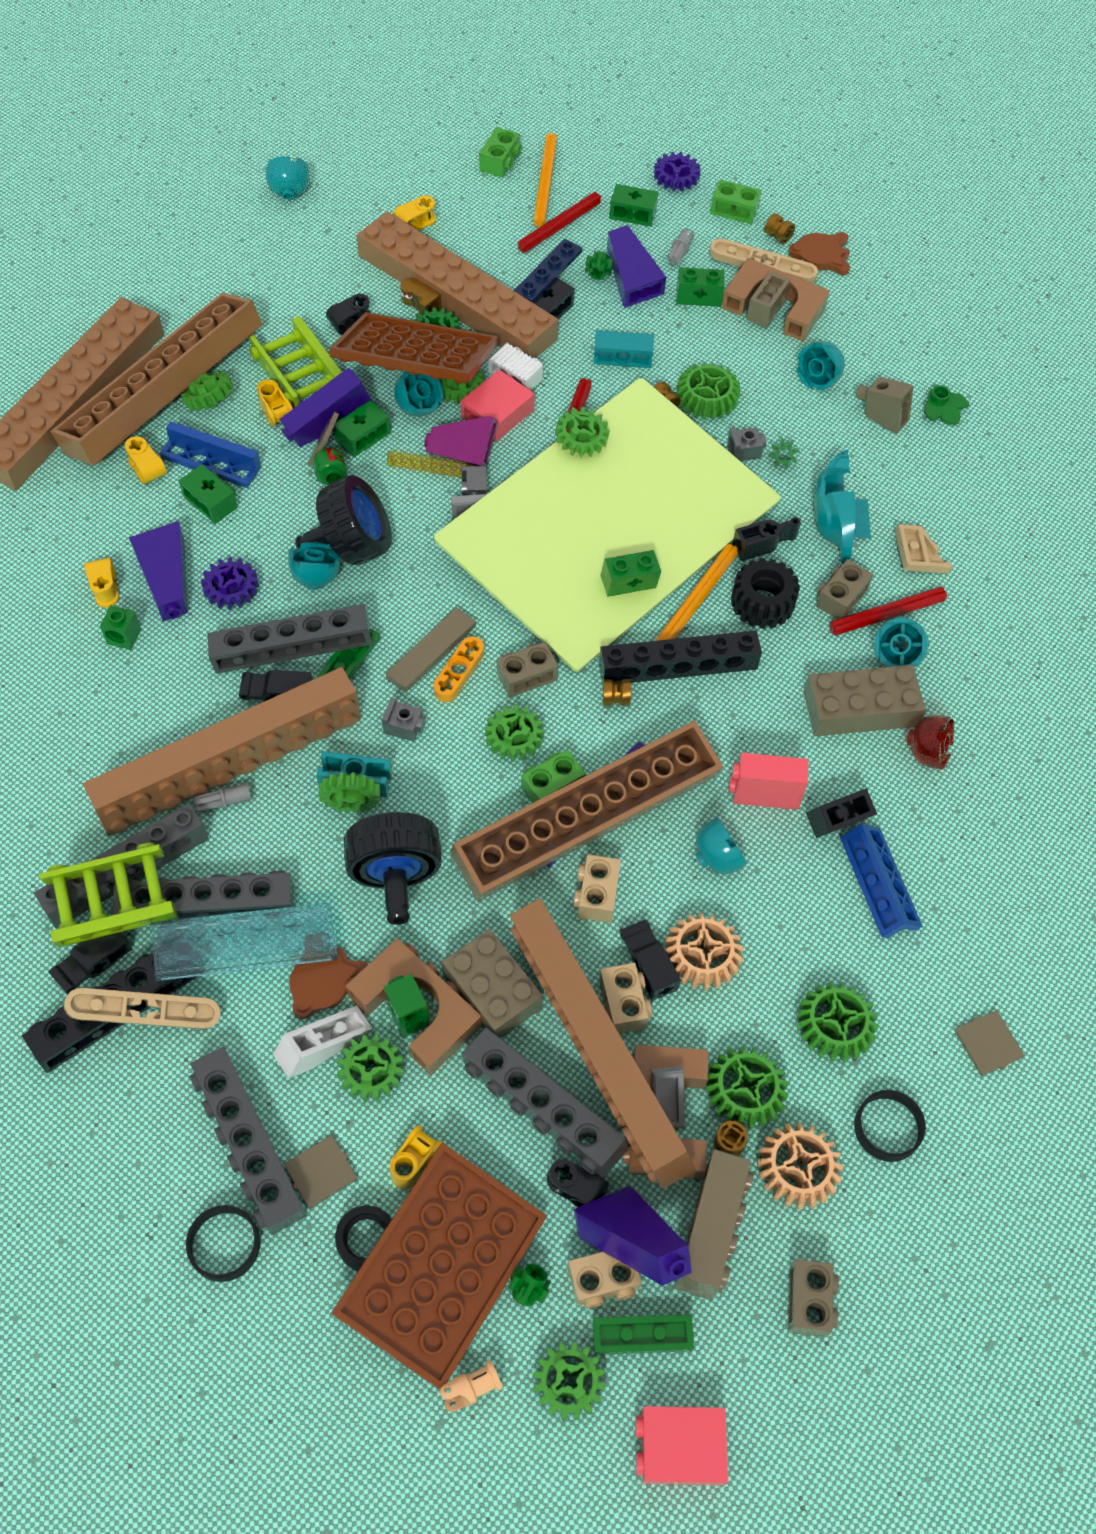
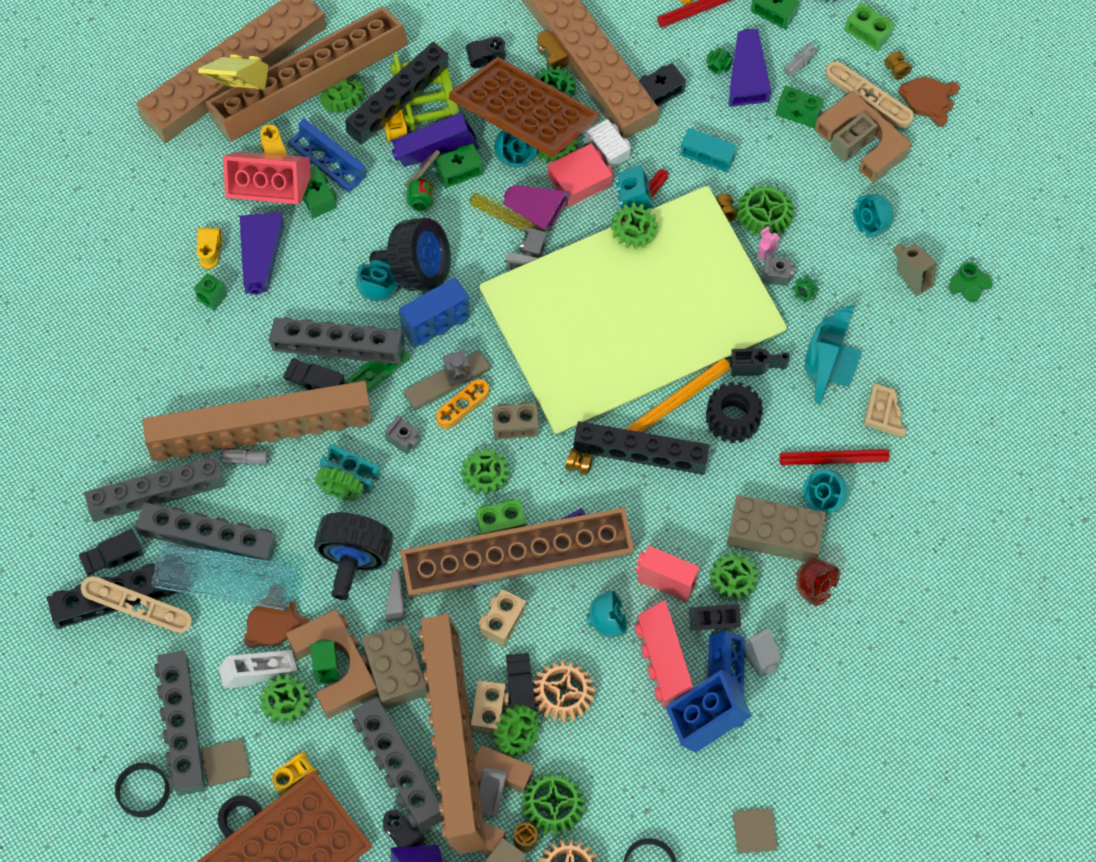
camera: 20 degrees right, 5 degrees up
lime fence [39,843,178,948] -> none
dark purple gear [201,557,259,610] -> none
dark blue bracket [514,239,582,303] -> none
green brick [600,550,661,597] -> none
bright green gear [796,981,878,1063] -> none
dark tan brick [816,559,874,619] -> none
none -> light yellow slope [198,55,269,90]
none -> coral slope [223,151,310,204]
none -> black brick [345,41,448,145]
none -> light grey slope [385,569,405,622]
none -> blue brick [399,277,470,348]
none -> flat silver brick [443,350,471,386]
none -> bright green gear [493,705,541,757]
none -> teal brick [616,165,653,210]
none -> coral slope [634,600,693,708]
none -> blue brick [666,670,752,753]
none -> bright green gear [709,551,759,601]
none -> light grey slope [745,628,781,677]
none -> bright pink plate [757,226,780,261]

